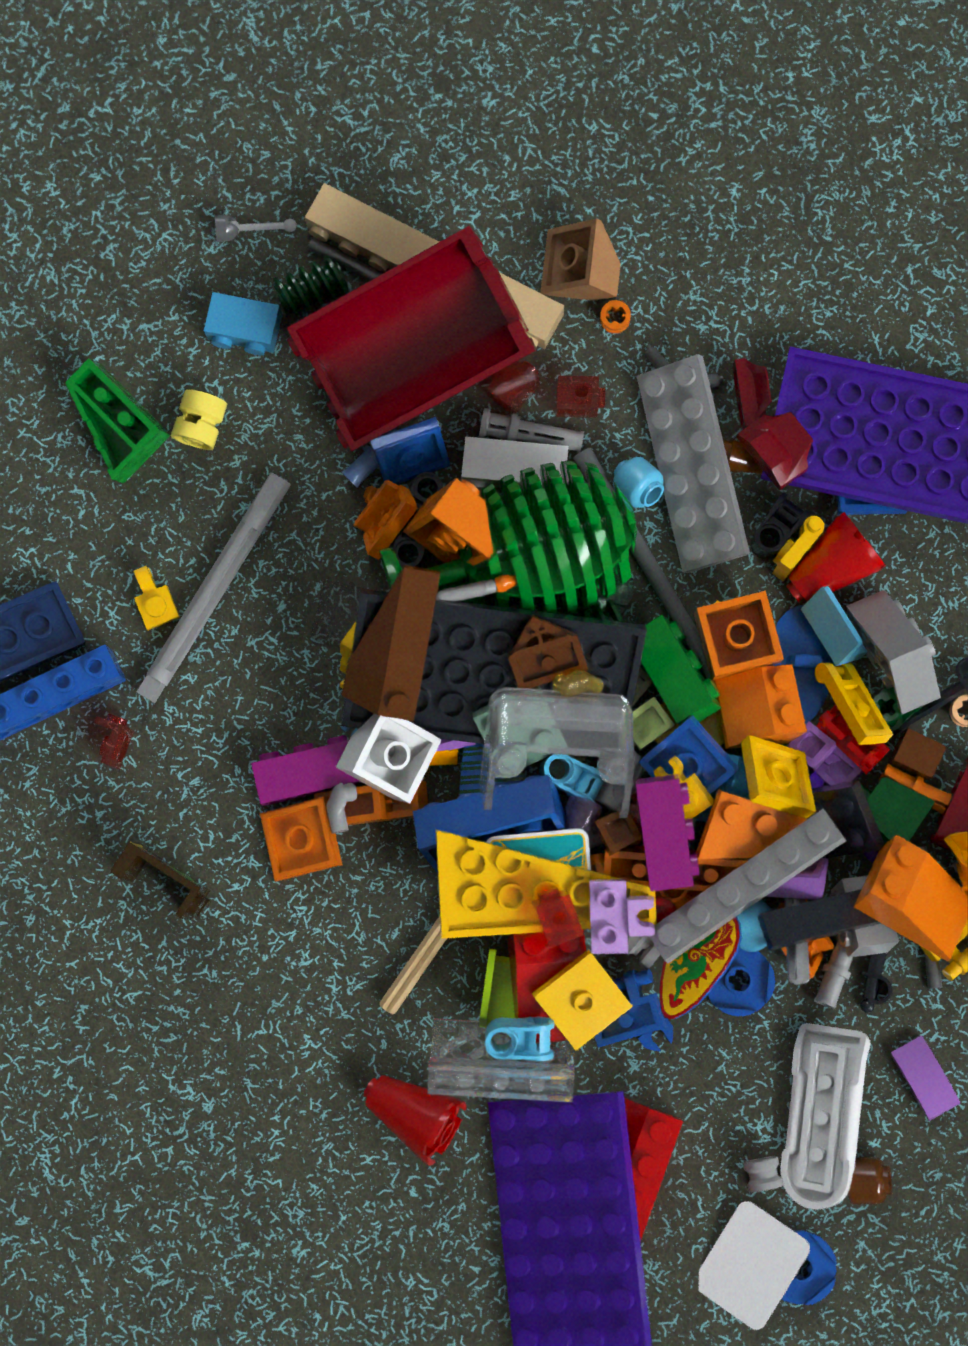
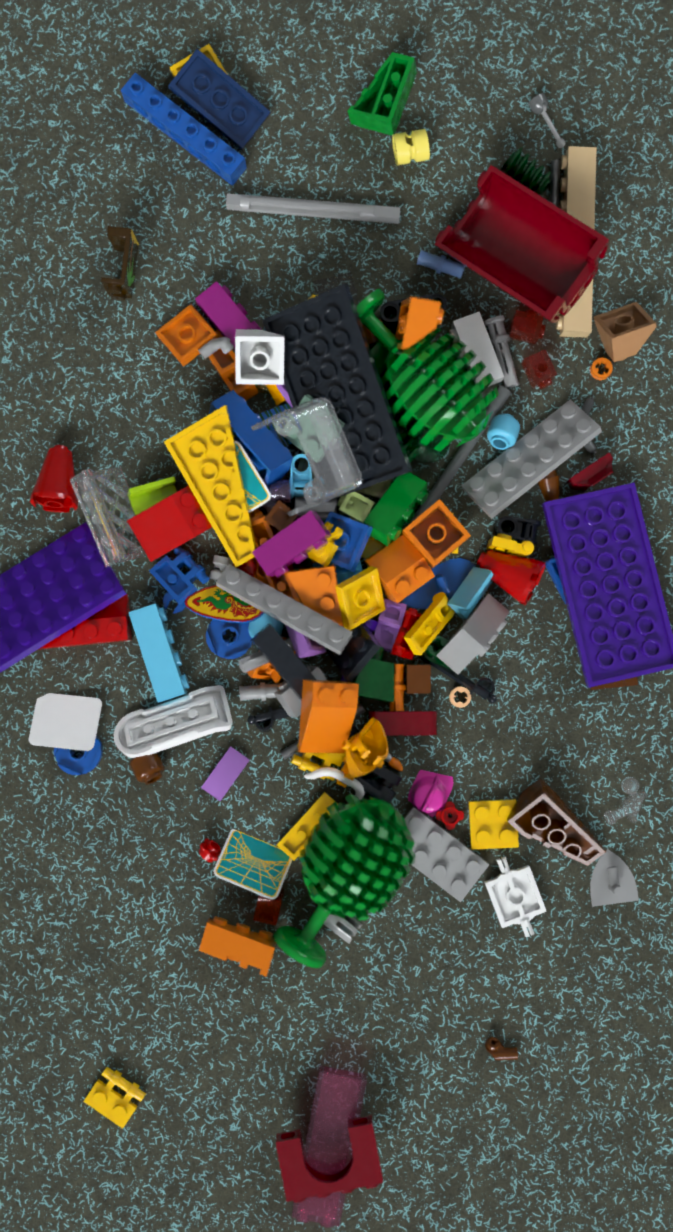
camera: 55 degrees right, 5 degrees up
clear red bracket [94,714,134,770] -> none
yellow plate [134,566,180,631] -> none
dark azure brick [204,292,283,356] -> none
reddish brown wedge [342,565,440,721] -> none
orange slope [353,480,418,560] -> none
blue plate [370,417,450,484] -> none
tan axle [379,916,447,1014] -> none
light grey piece [436,575,517,602] -> none
medium azure piece [485,1017,554,1061] -> none
reddish brown slope [508,615,588,691] -> none
clear red brick [531,887,584,948] -> none
yellow plate [532,949,633,1050] -> none
clear yellow arm [552,670,603,697] -> none
lavender plate [589,879,655,954] -> none
dark red slope [737,412,814,491] -> none
light grey wheel [743,1156,784,1192] -> none
none -> medium azure brick [128,603,189,703]

